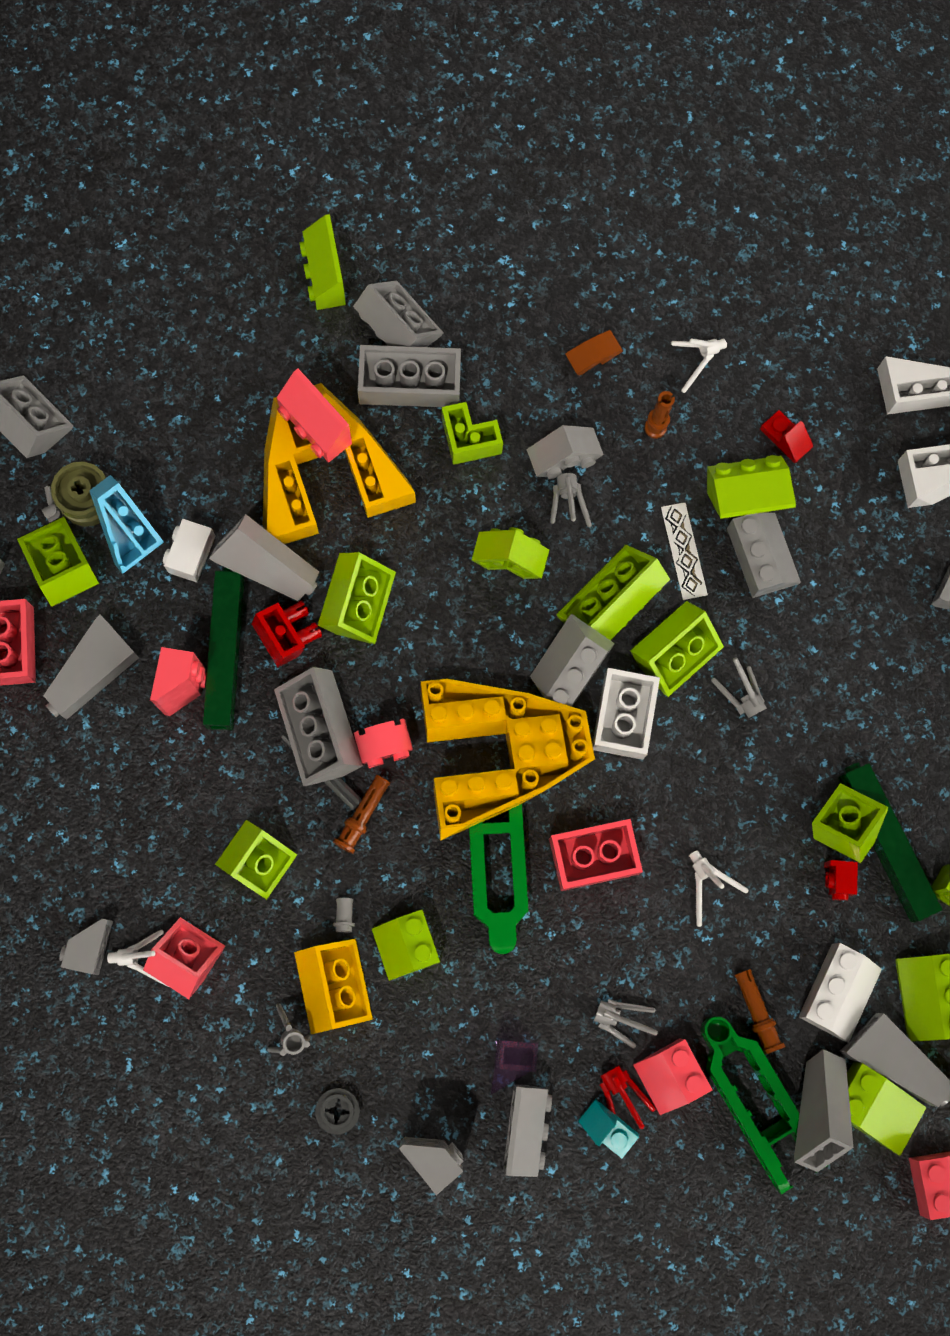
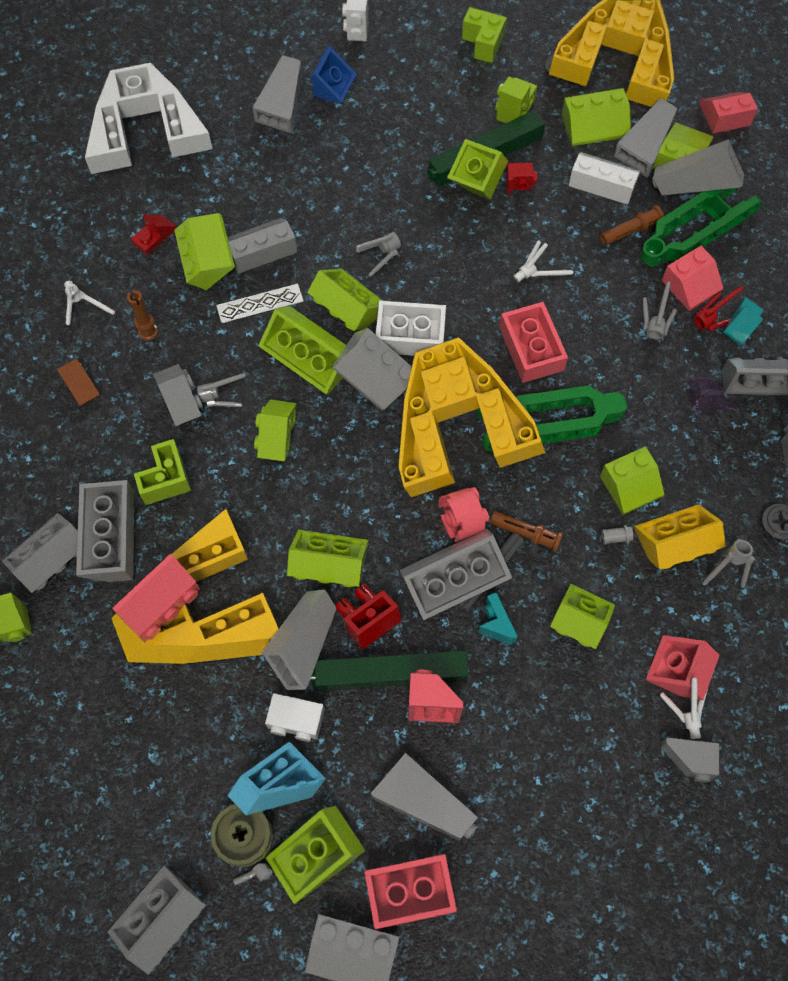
camera: 90 degrees left, 10 degrees down
none -> teal slope [478,593,518,645]

